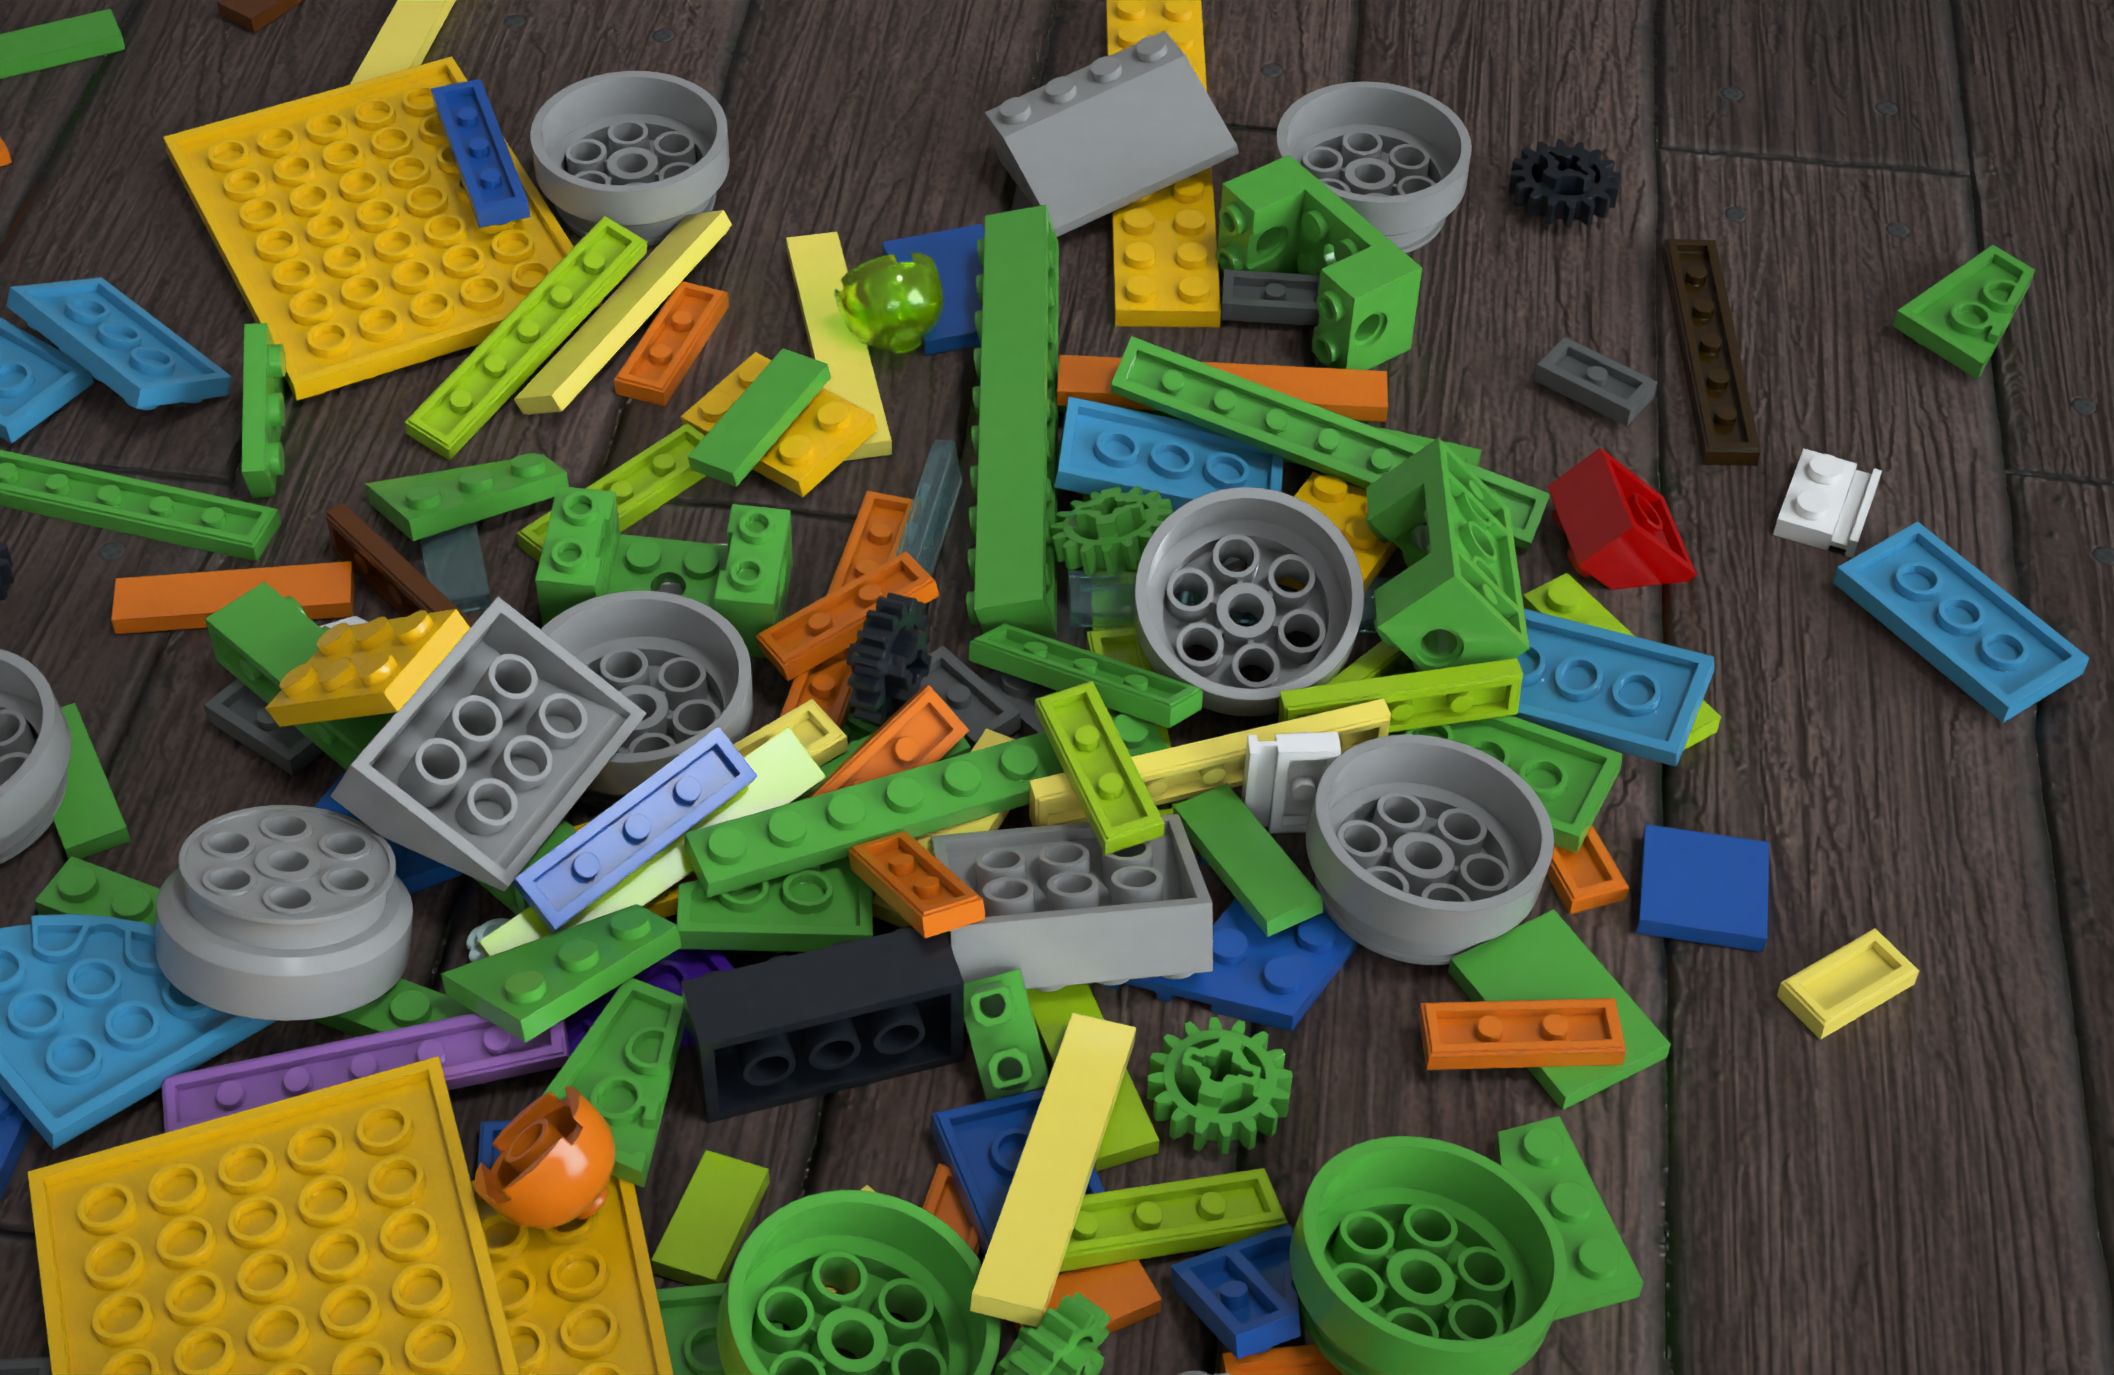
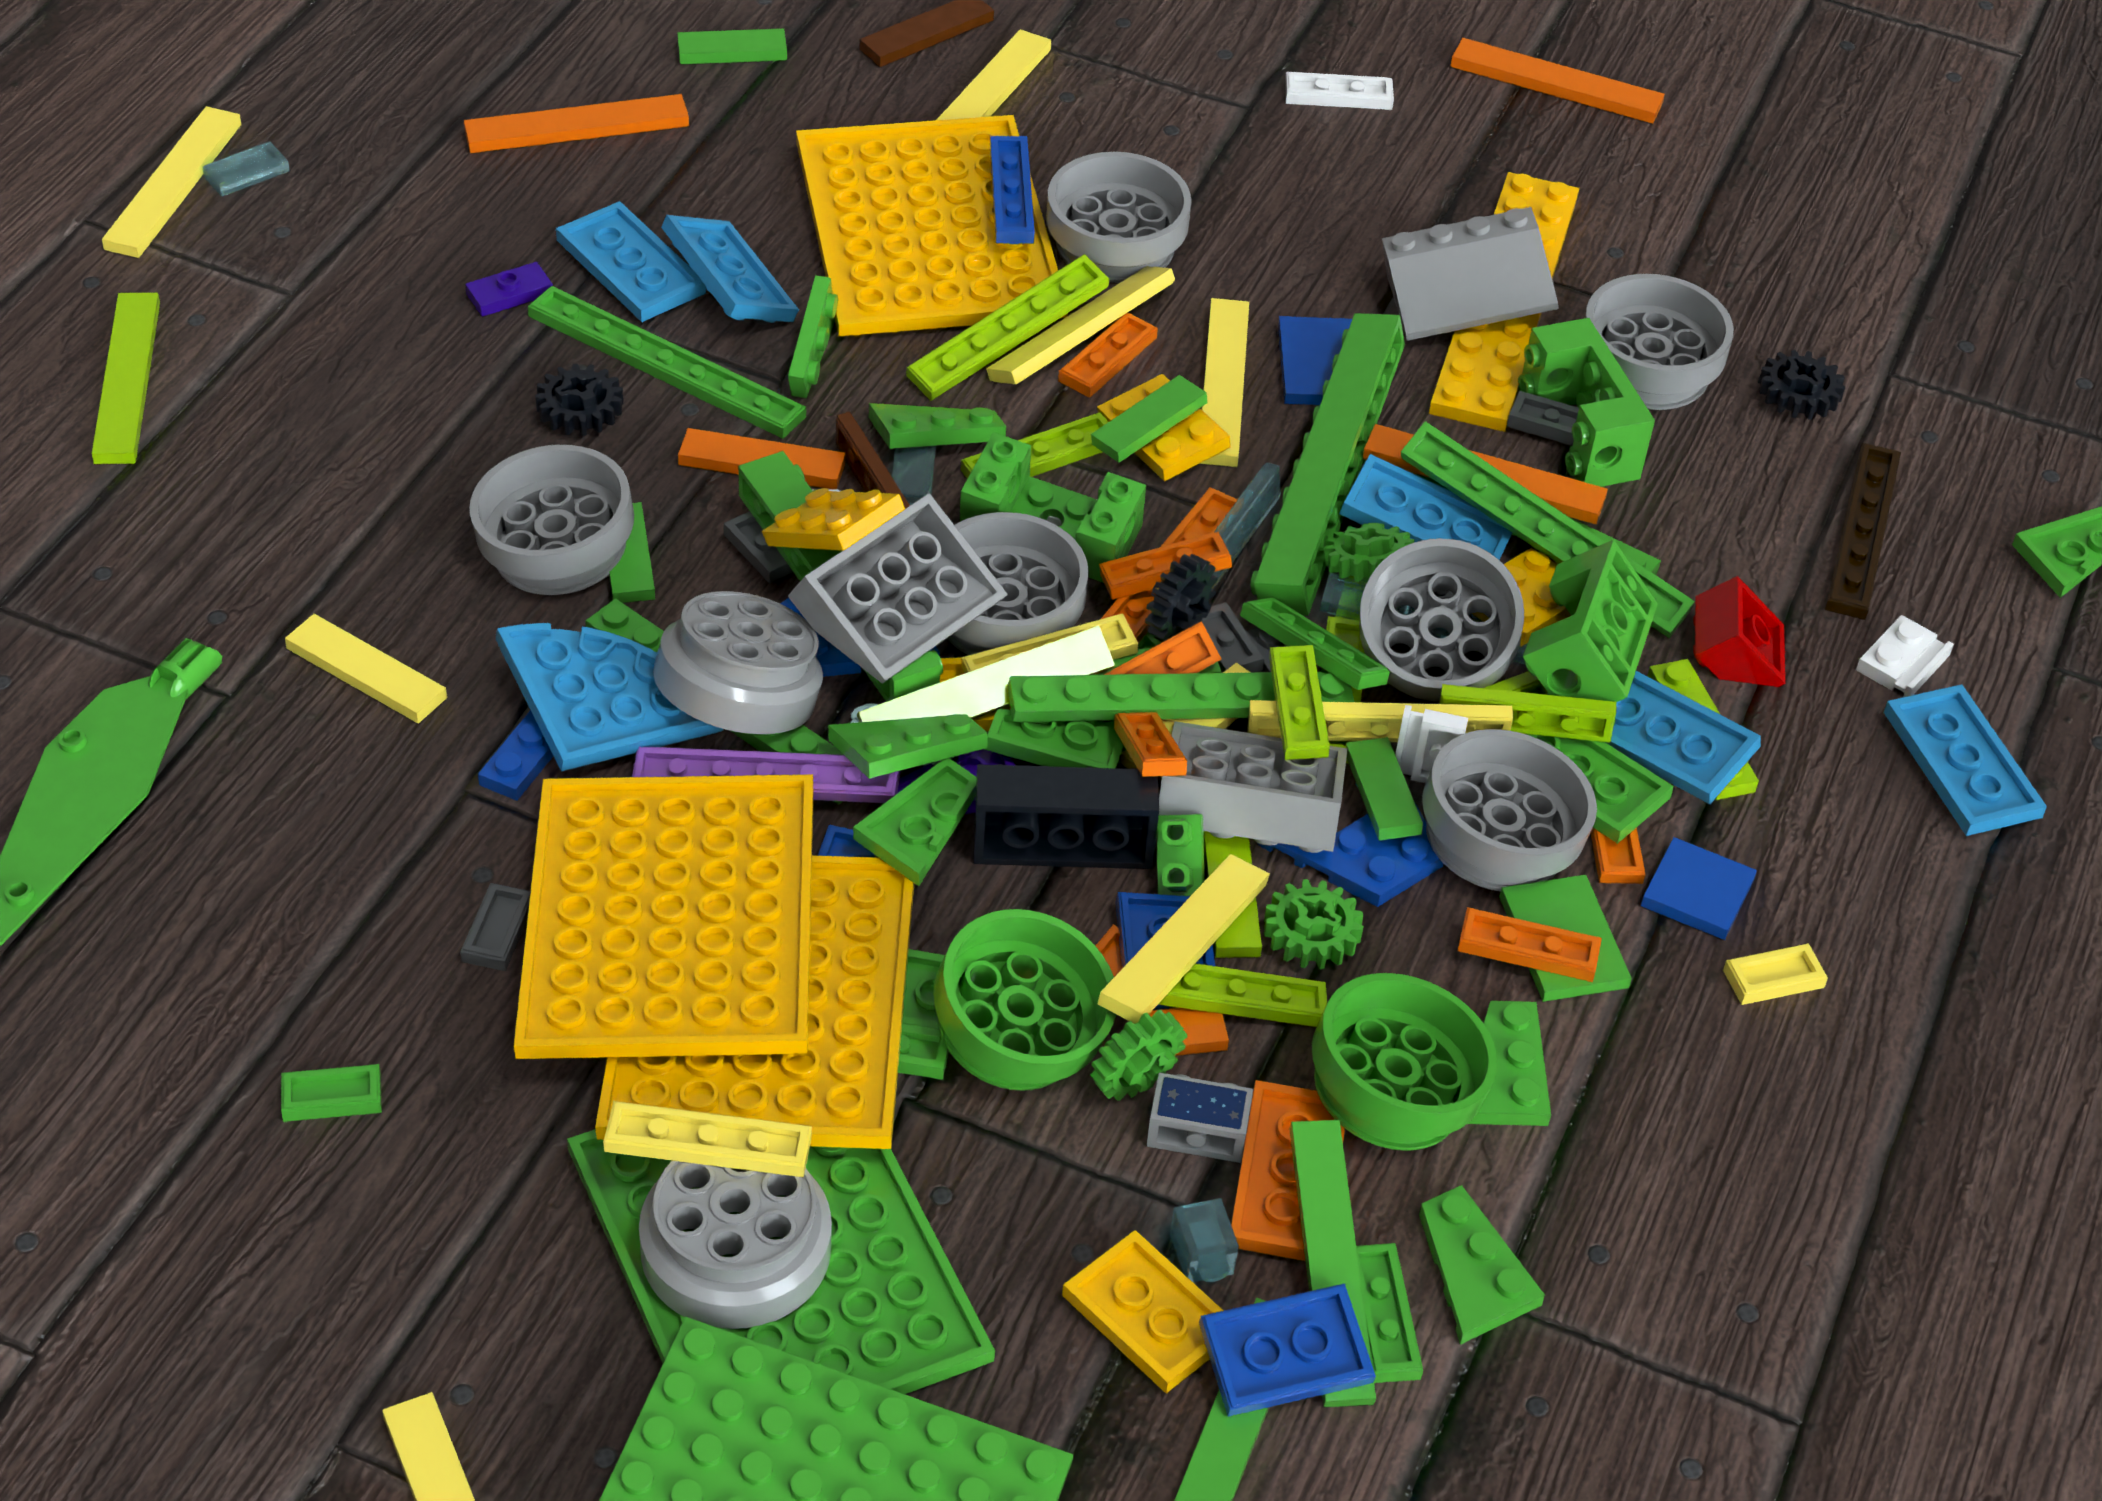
camera: 15 degrees right, 0 degrees up
orange cylinder [474,1086,616,1229] -> none
plate [512,726,758,934] -> none
lime tile [651,1150,770,1286] -> none
clear neon green cylinder [834,252,945,354] -> none
blue wing [1170,1224,1301,1359] -> none
dark grey plate [1534,337,1658,426] -> none

